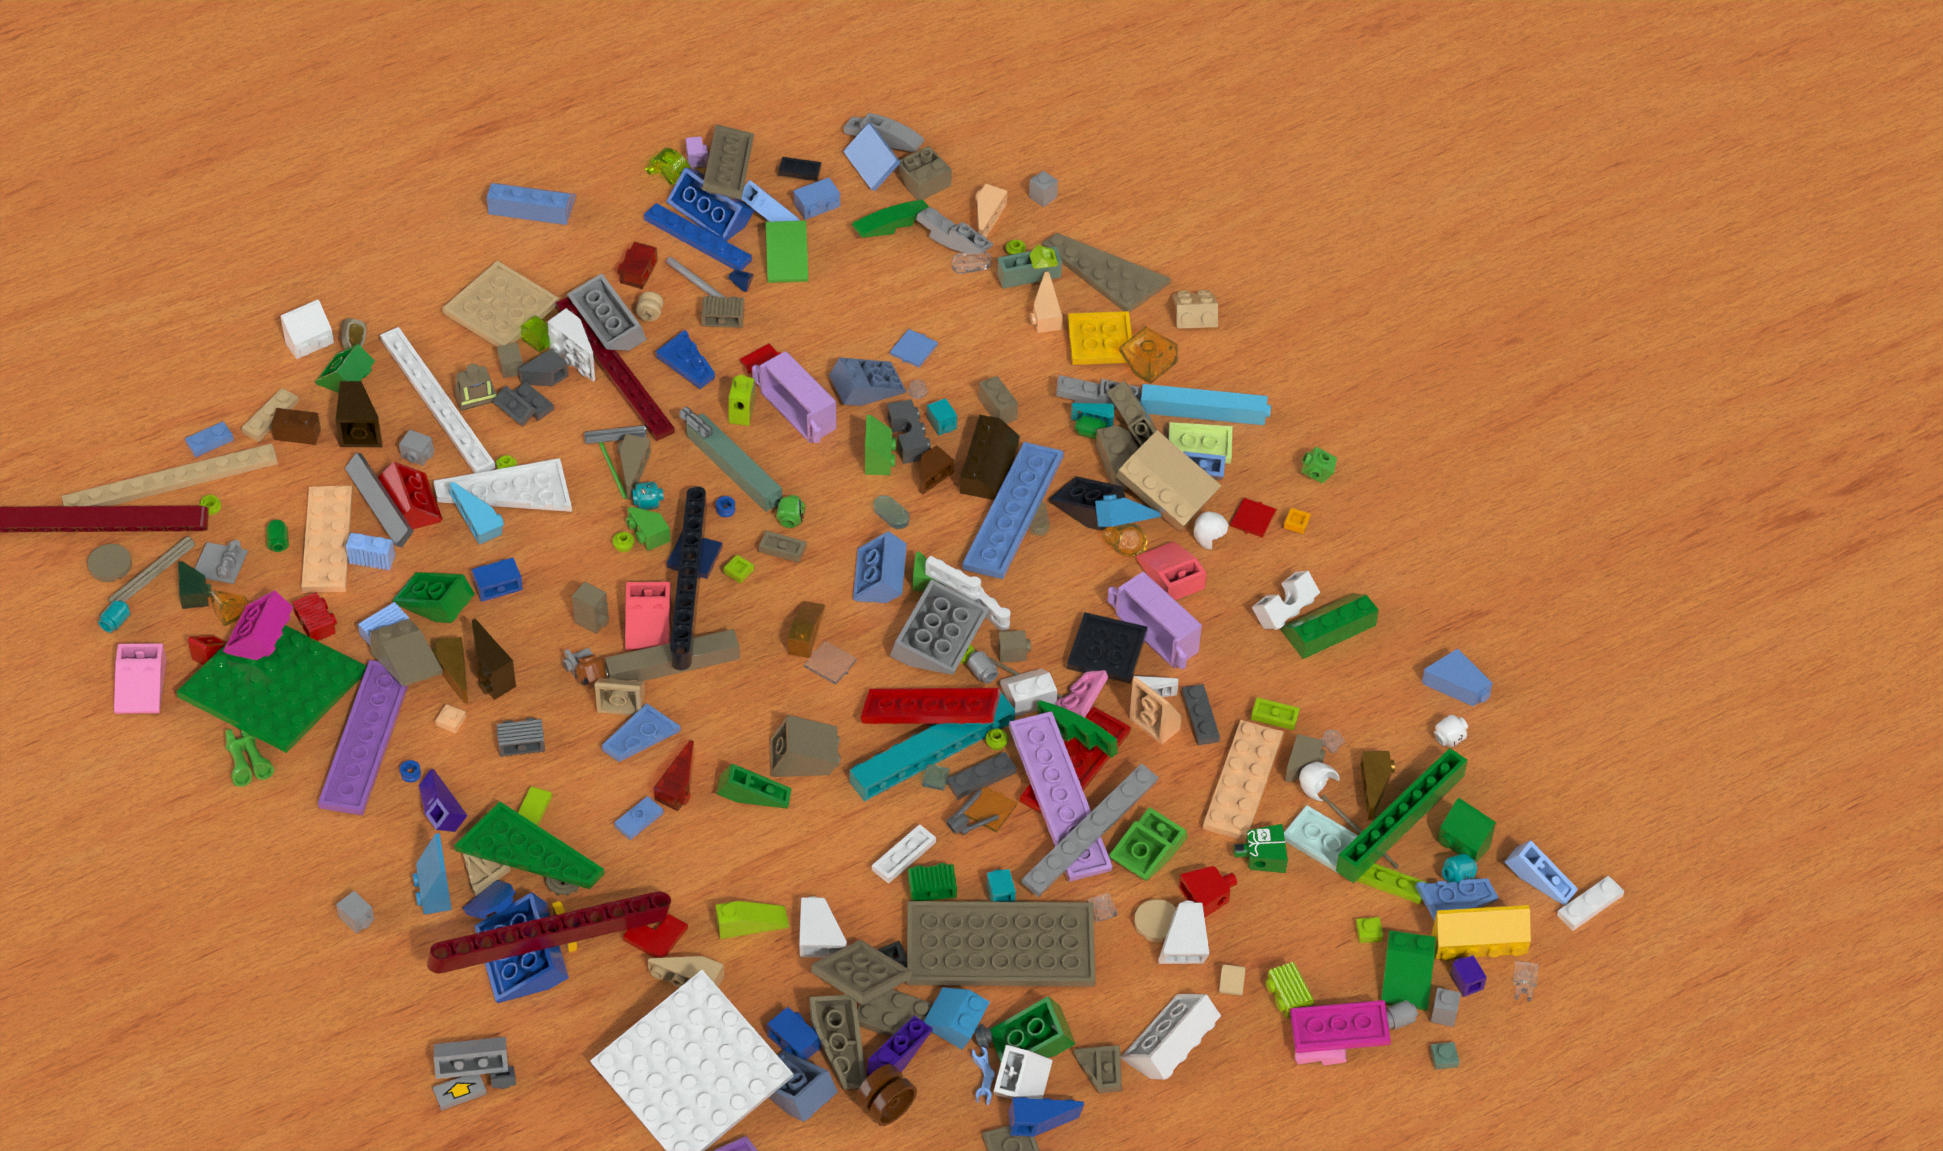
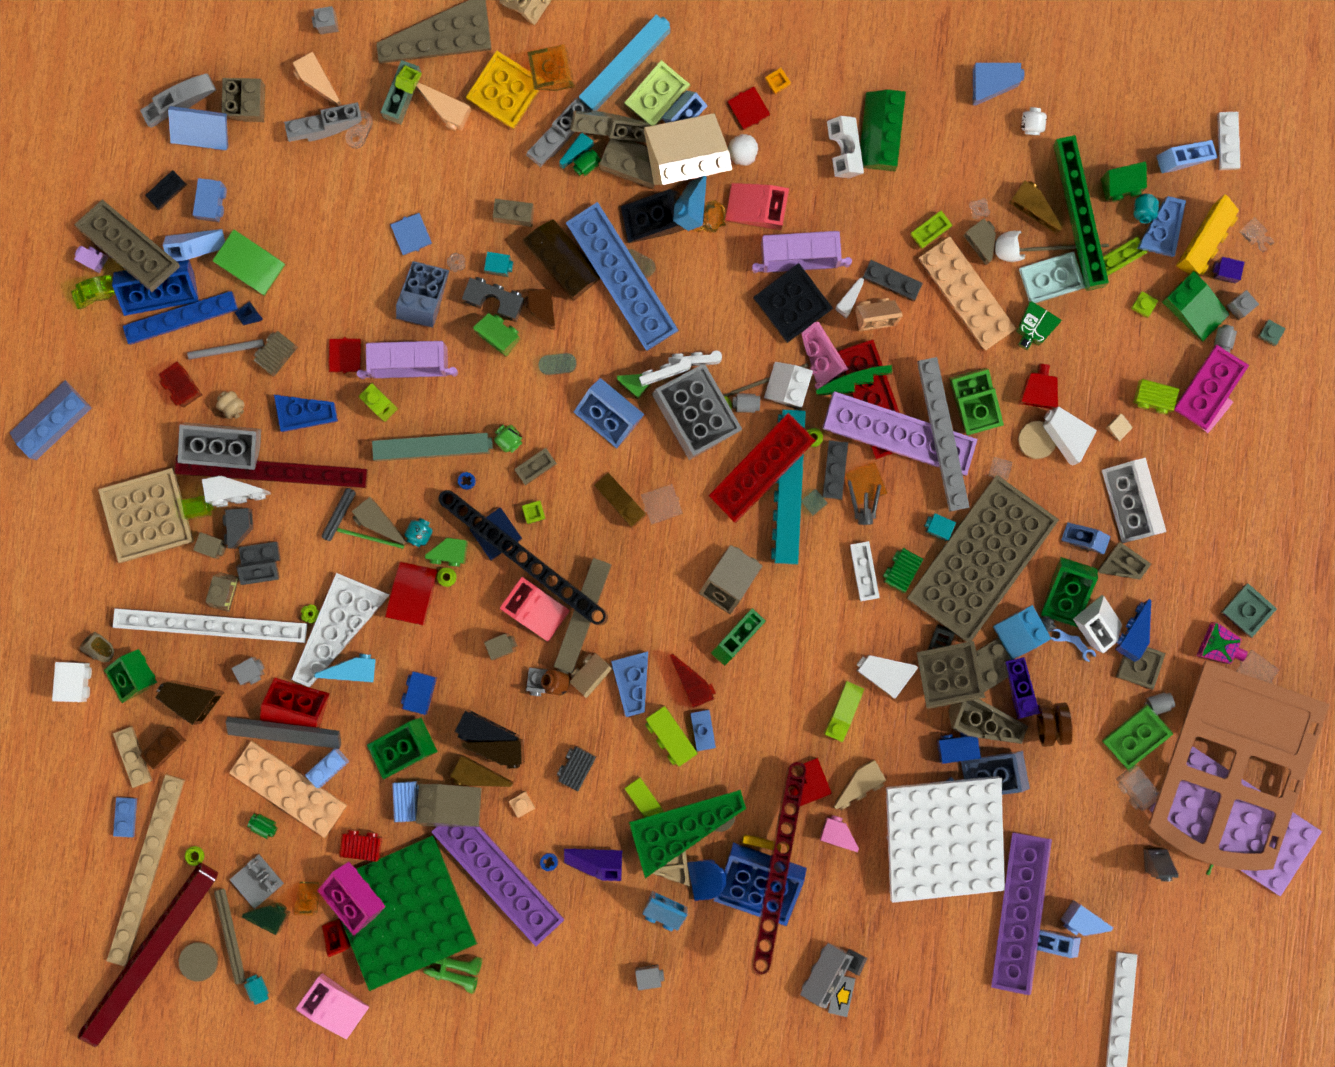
camera: 50 degrees left, 35 degrees up
dark grey axle [679,407,713,438] -> none
green slope [852,199,929,238] -> none
dark tan brick [998,630,1031,662] -> none
lime plate [1006,240,1026,255] -> none
bright green brick [1301,447,1337,484] -> none
none -> red slope [385,562,438,626]
none -> black slope [455,710,520,742]
none -> lime brick [645,705,698,767]
none -> bright pink slope [819,815,859,852]
none -> medium blue slope [1061,522,1111,554]

